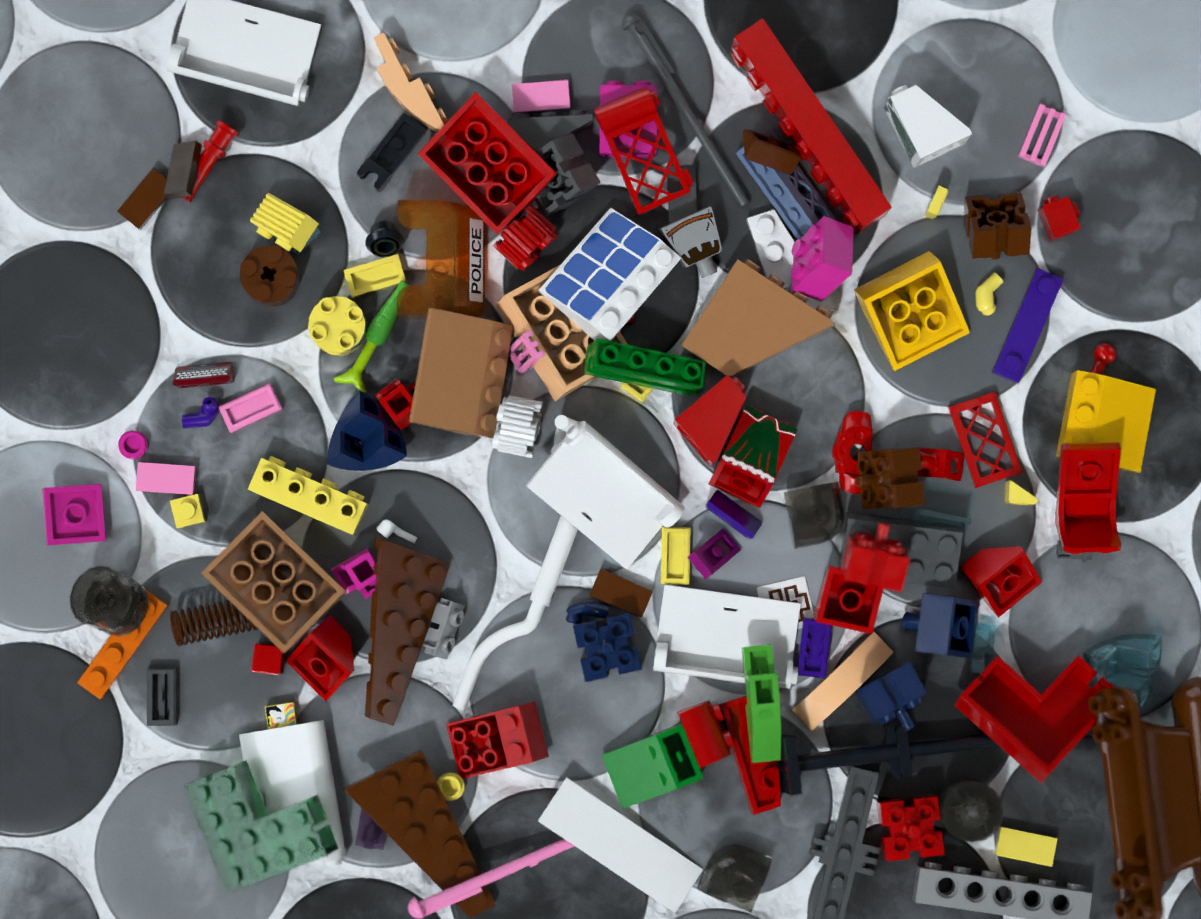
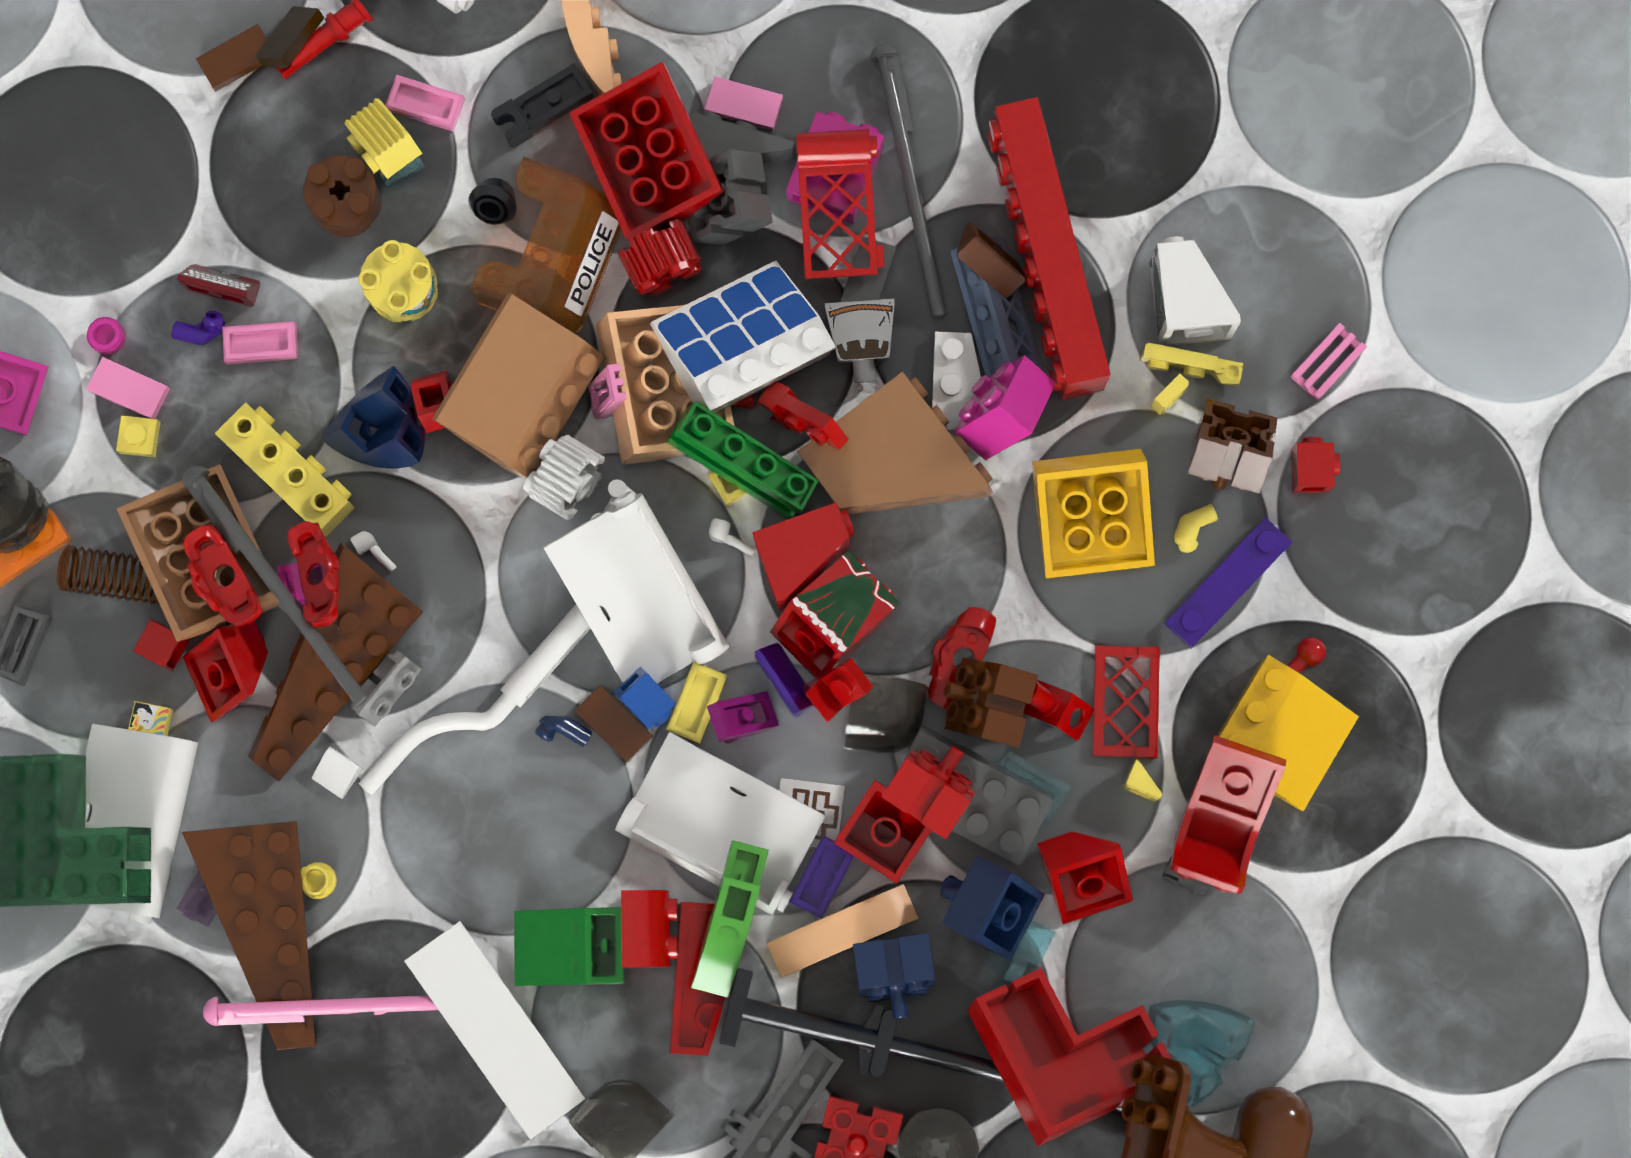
camera: 30 degrees right, 5 degrees down
piece [333,281,410,393] -> none
light yellow tile [344,254,407,298] -> none
red slope [446,701,549,779] -> none
dark blue brick [573,613,642,682] -> none
none -> dark grey bar [183,466,367,706]
none -> red piece [183,525,262,627]
none -> red piece [287,521,340,627]
none -> white slope [311,746,363,799]
none -> bright pink tile [385,75,465,132]
none -> blue brick [614,667,676,729]
none -> white hand [708,518,756,557]
none -> red plate [758,381,849,450]
none -> red slope [802,658,874,722]
none -> light yellow hinge [1139,342,1243,386]

